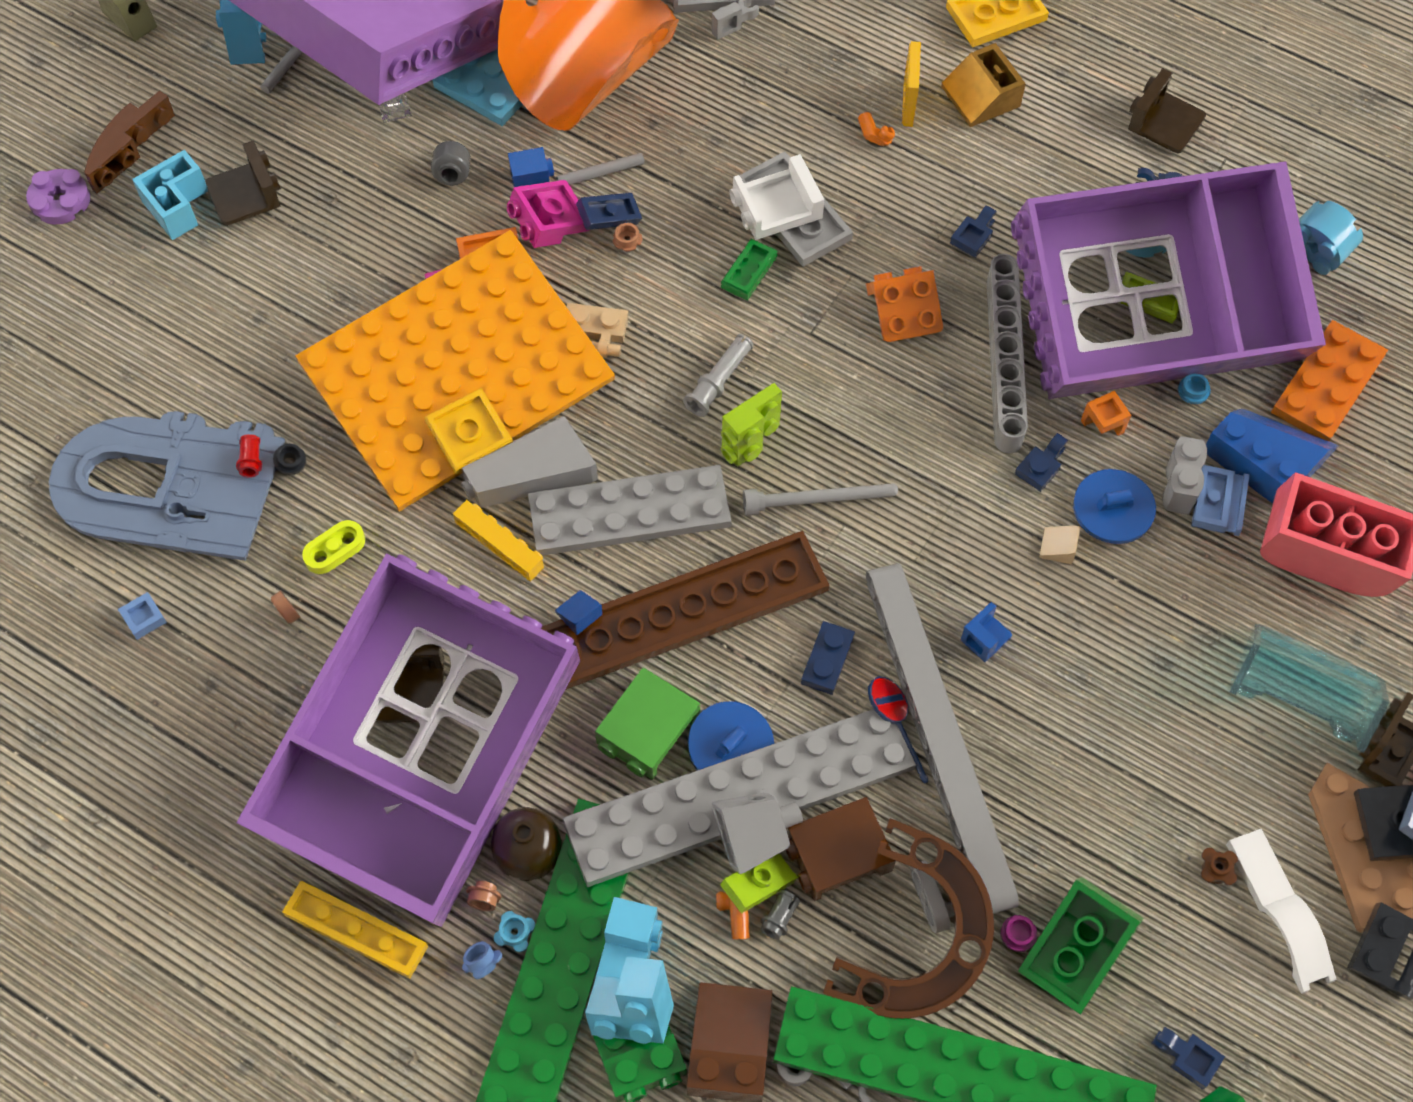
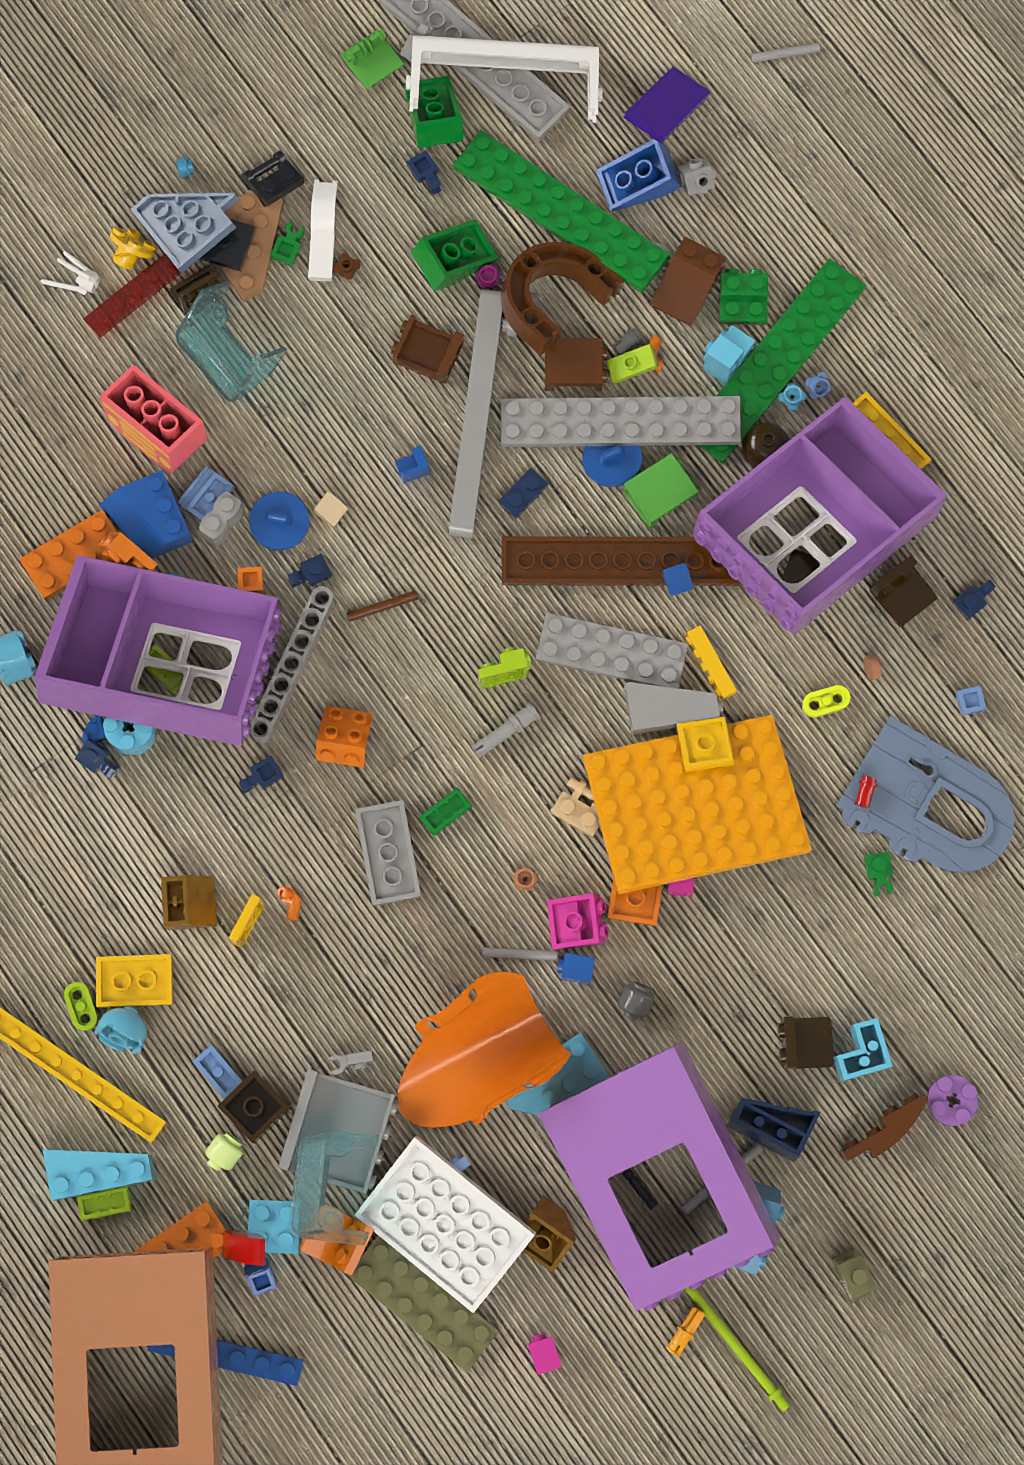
camera: 160 degrees left, 15 degrees up
black plate [273,443,306,475] -> none
nougat plate [466,881,502,911] -> none
dark blue plate [576,193,642,230] -> none
medium azure brick [585,957,674,1044] -> none
light grey torso [712,793,803,874] -> none
white panel [730,154,824,240] -> none
light grey piece [743,484,898,516] -> none
piece [868,676,929,784] -> none
dark brown bracket [1128,68,1206,154] -> none
none -> orange plate [98,532,158,571]
none -> green plate [270,222,304,267]
none -> reddish brown bar [346,590,418,622]
none -> reddish brown panel [391,314,464,384]
none -> dark blue wedge [726,1098,821,1162]
none -> green plate [863,851,893,897]
none -> dark brown bracket [870,555,937,627]
none -> dark blue plate [952,579,996,621]

